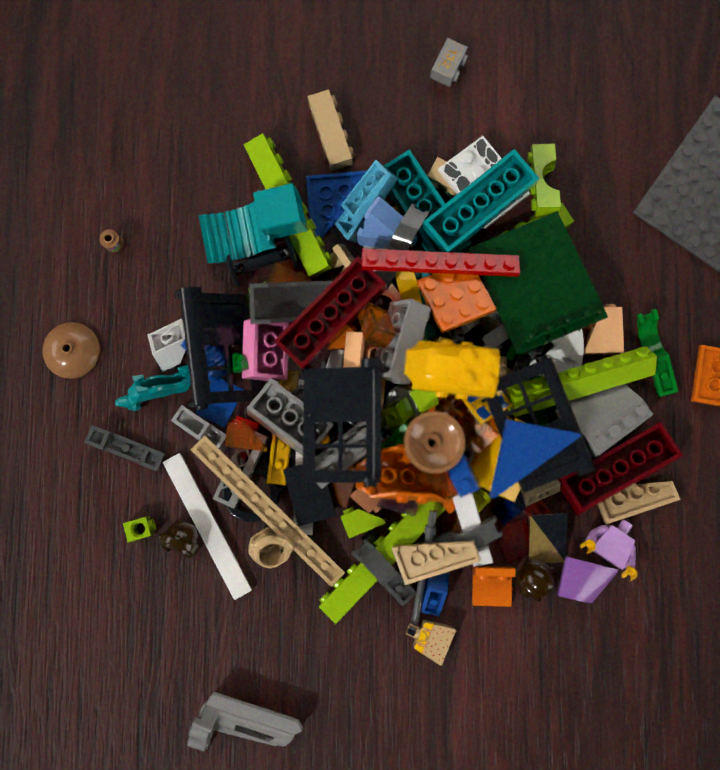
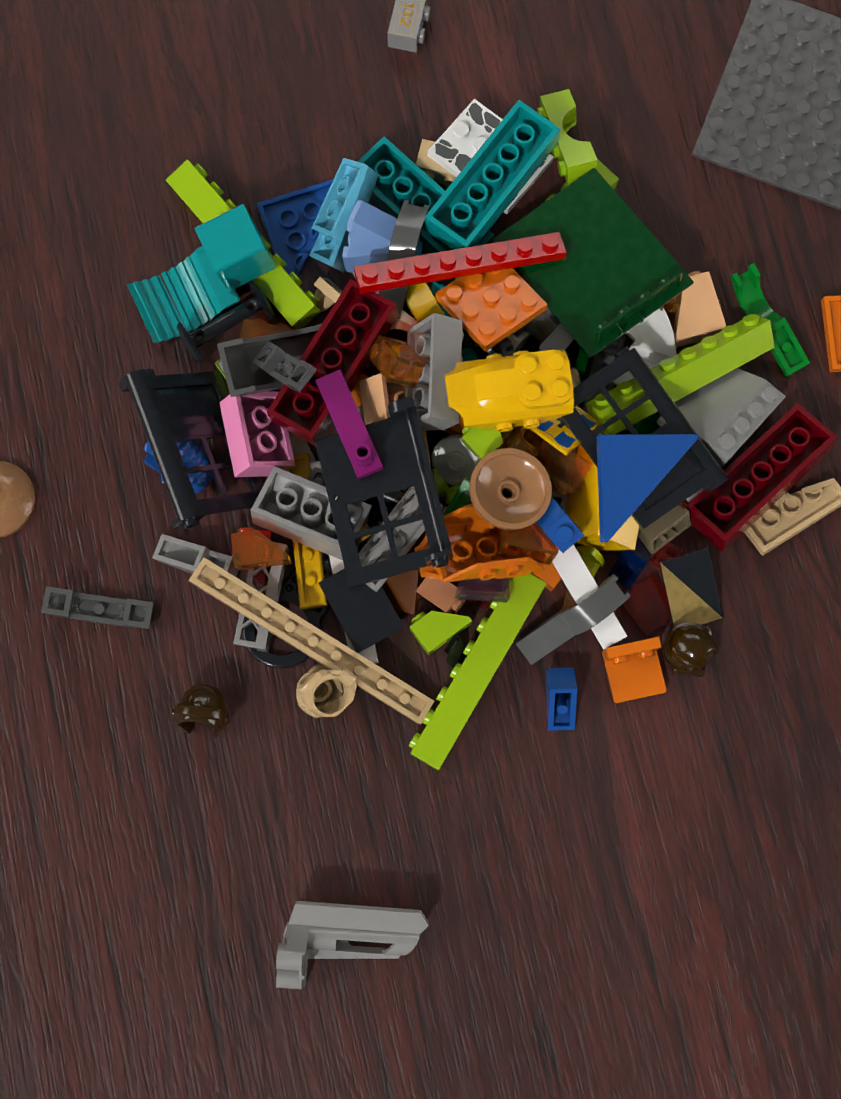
camera: 15 degrees left, 5 degrees down
medium nougat brick [100,229,123,253] -> none
teal animal [115,365,191,411] -> none
lime brick [123,516,156,542] -> none
white slope [147,318,186,371] -> none
white tile [163,453,252,600] -> none
blue sticker [195,379,243,428] -> none
green tile [232,353,249,373] -> none
tan brick [308,89,355,171] -> none
dark grey piece [351,539,416,606] -> none
lime brick [381,396,414,428] -> none
tan wing [392,540,481,585] -> none
tan torso [406,619,456,666] -> none
dark grey bar [411,510,437,626] -> none
medium lavender slope [557,556,618,603] -> none
lavender torso [580,519,637,581] -> none
none -> dark grey slope [252,341,317,393]
none -> magenta piece [315,370,383,480]

